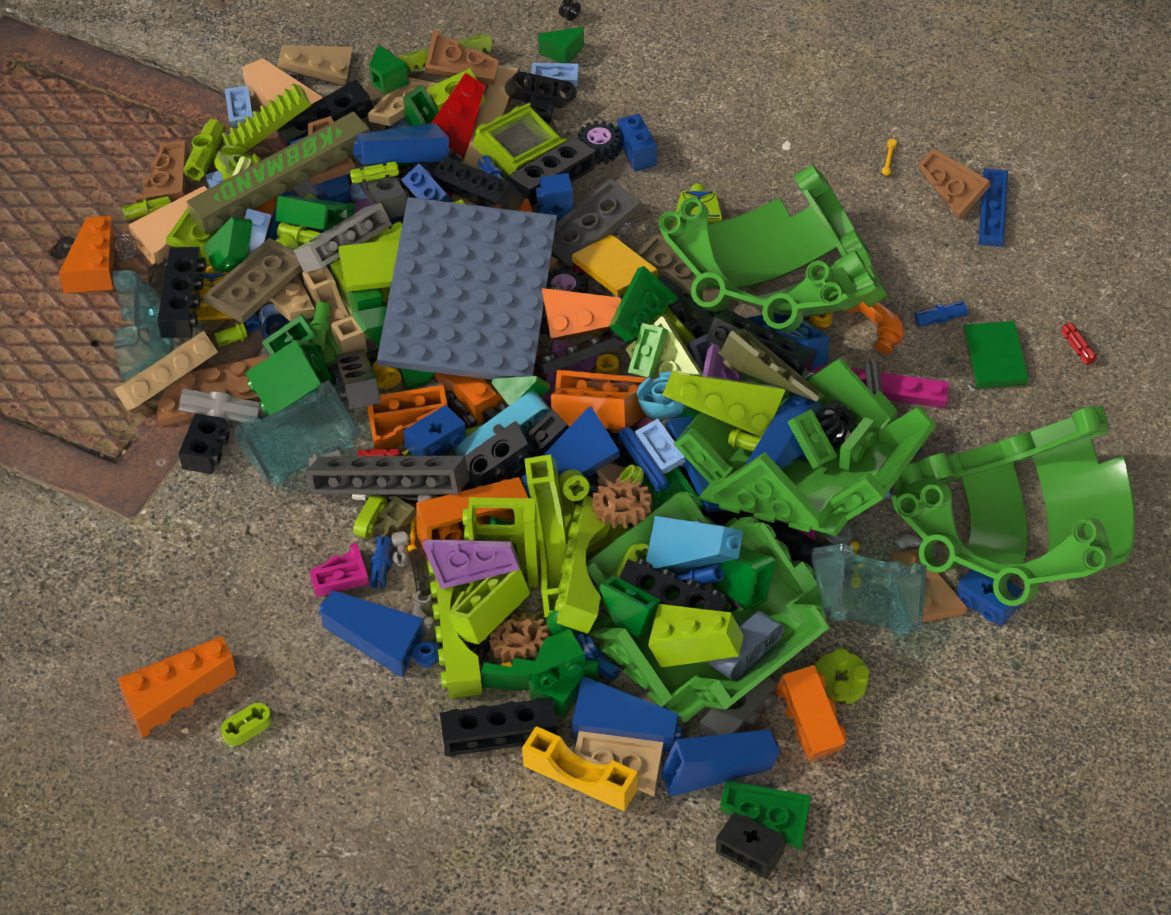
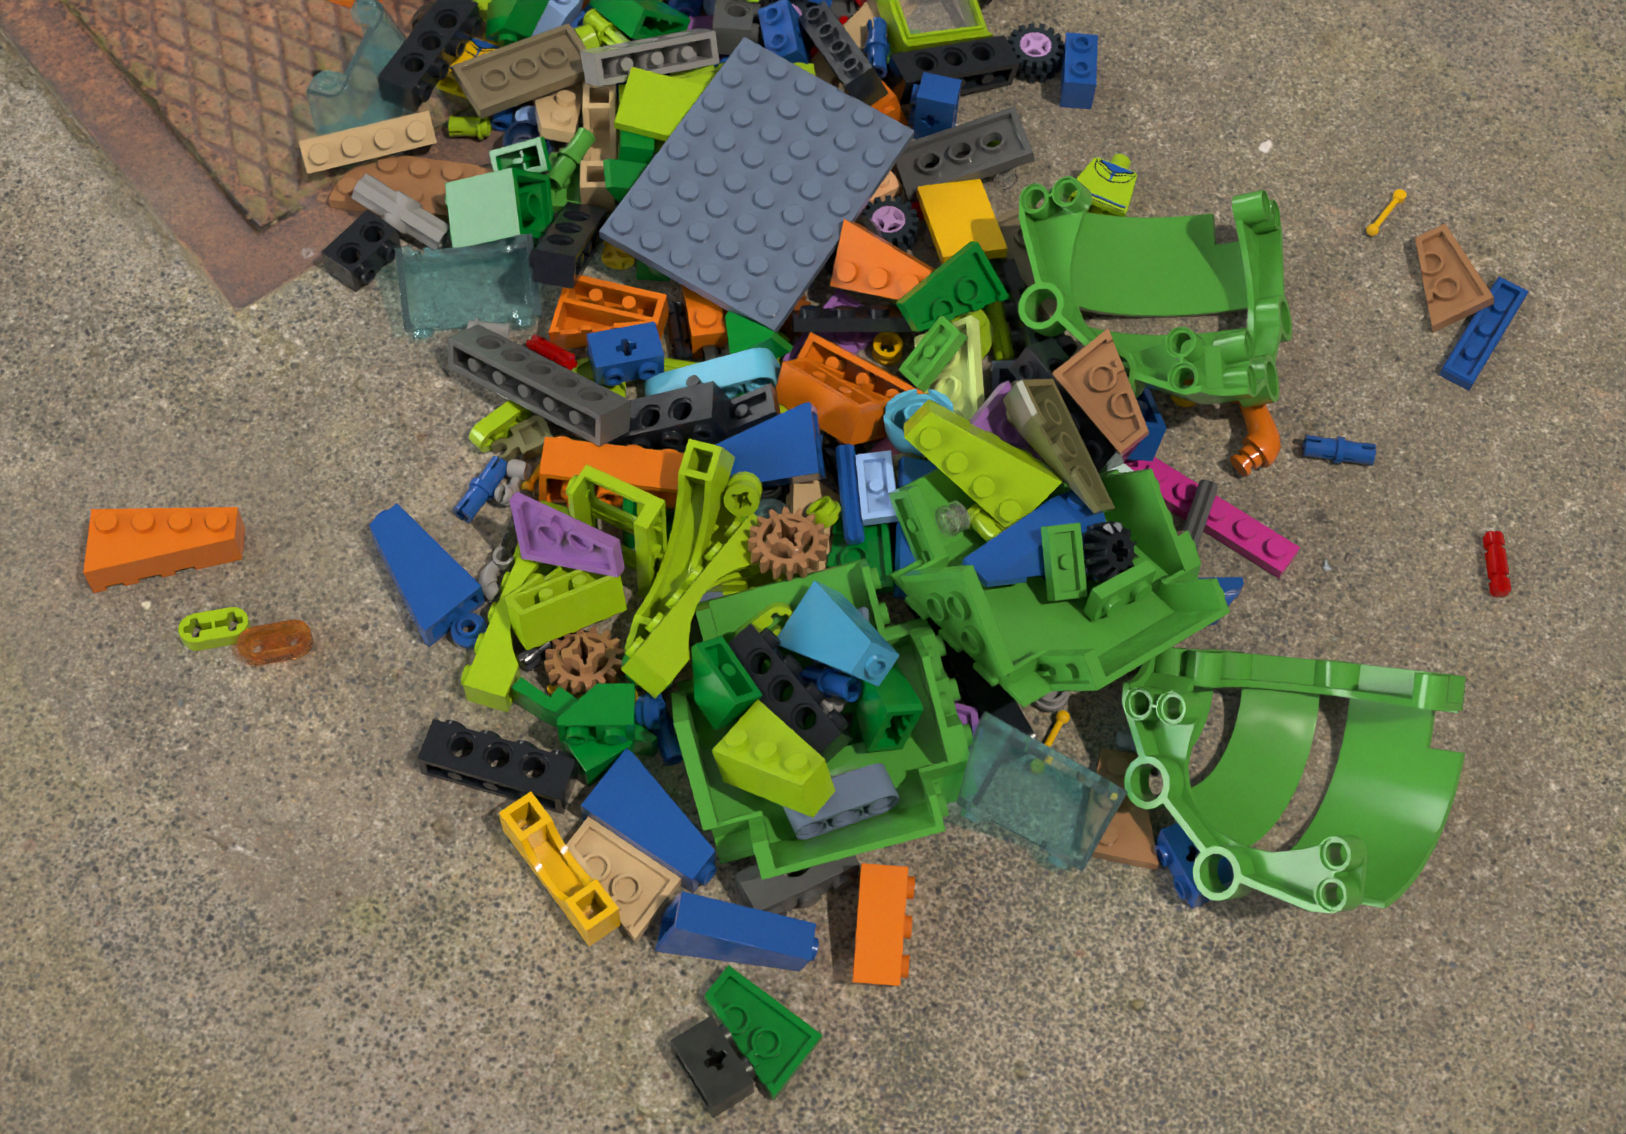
camera: 20 degrees right, 10 degrees up
dark pink wing [309,543,369,597] -> none
lime plate [815,648,870,704] -> none
green tile [963,321,1028,389] -> none
none -> clear orange plate [237,619,314,666]
none -> clear bush [935,500,970,537]
none -> medium nougat wing [1052,328,1149,456]

